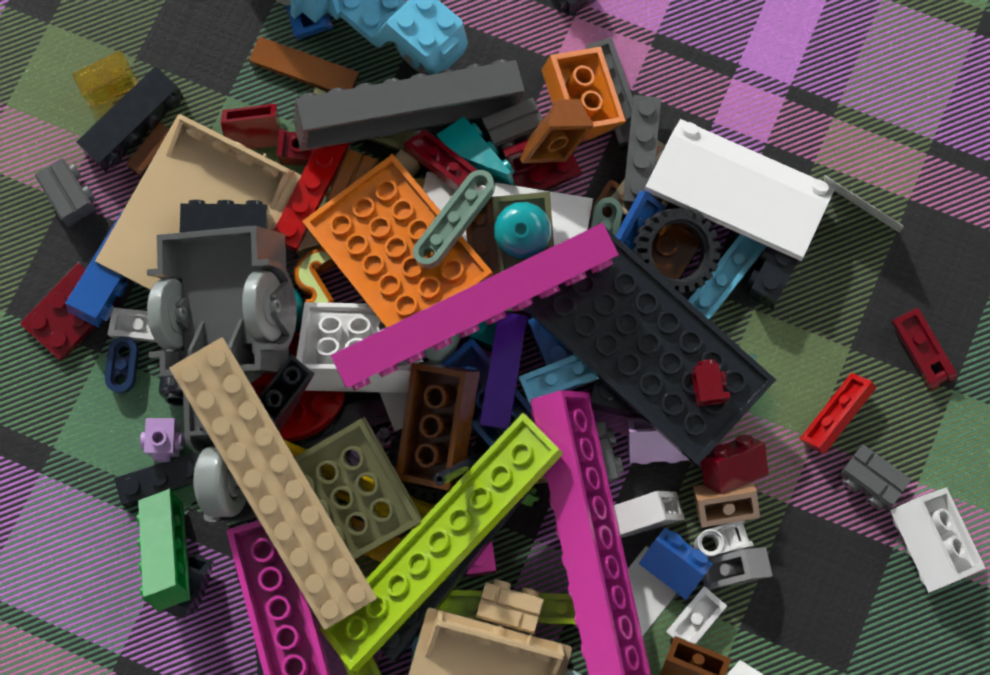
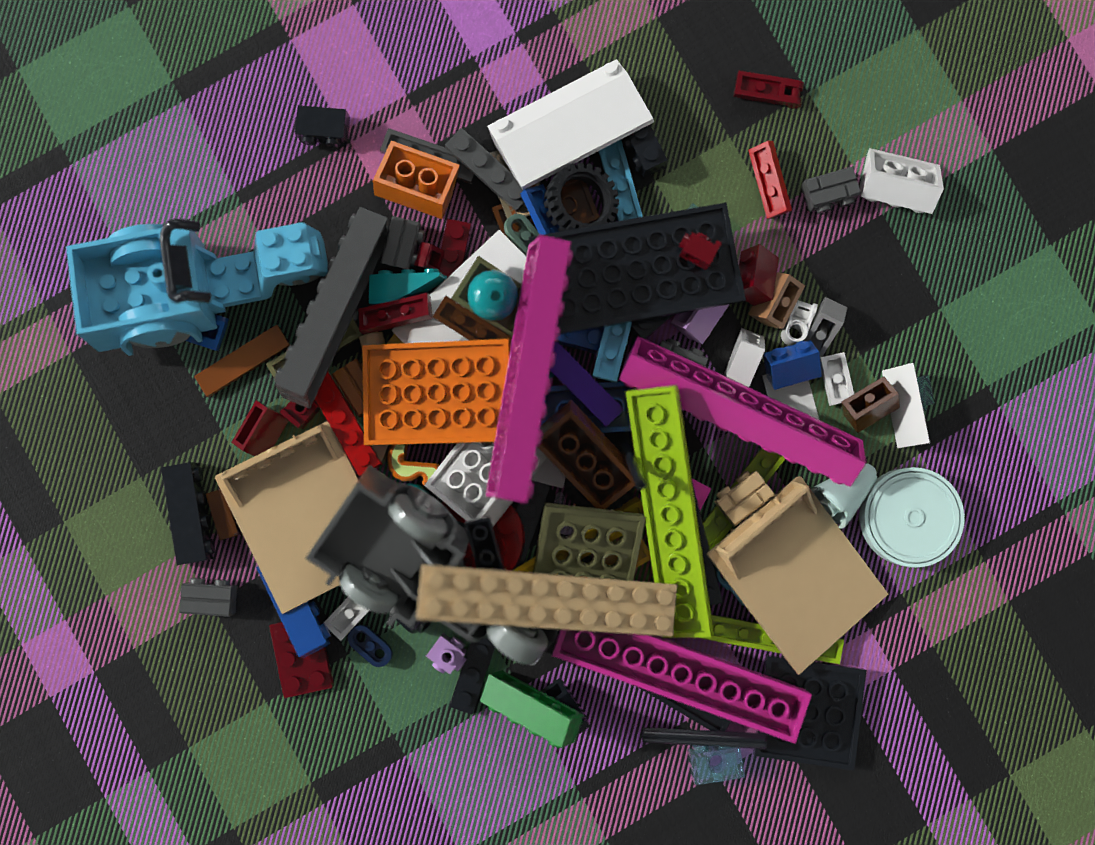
camera: 55 degrees left, 10 degrees up
clear yellow brick [72,50,139,109] -> none
black brick [179,199,270,233] -> none
sand green plate [413,170,495,269] -> none
dark orange slope [520,99,594,163] -> none
white sticker [823,175,904,233] -> none

